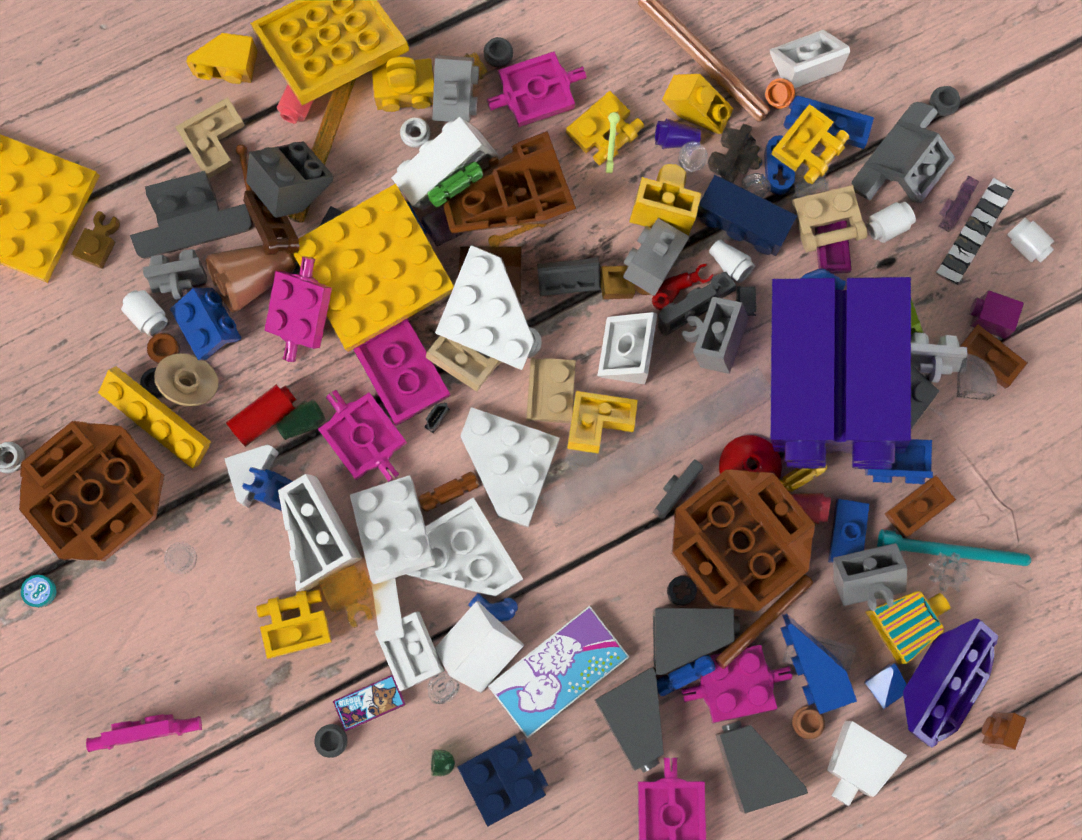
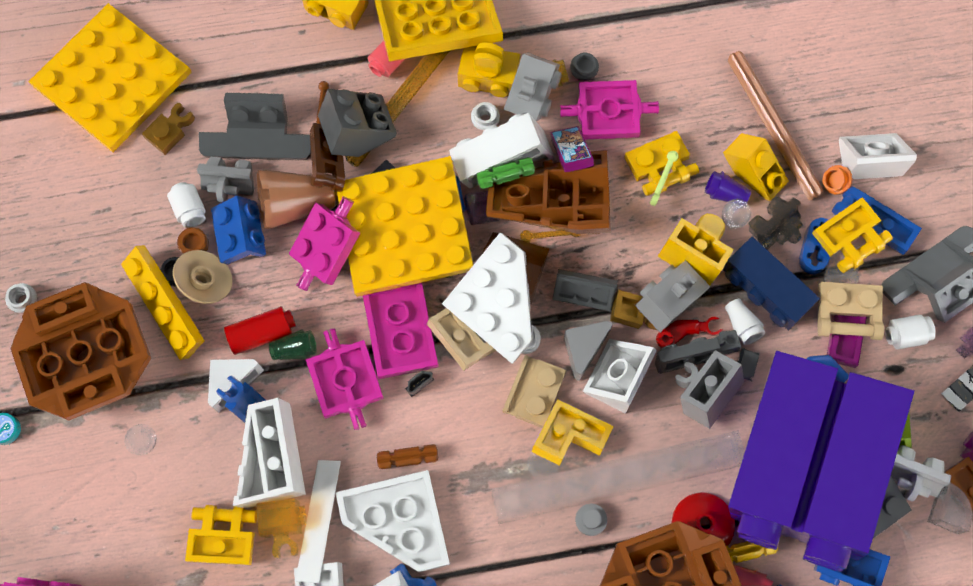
camera: 20 degrees right, 5 degrees down
tan plate [175,97,245,179] -> none
white plate [350,475,435,584] -> none
white plate [460,407,560,528] -> none
dark grey plate [653,459,703,519] -> none
clear plate [741,173,771,198] -> none
none -> tile [550,126,594,172]
none -> light grey slope [564,321,613,381]
none -> light grey plate [575,503,607,536]

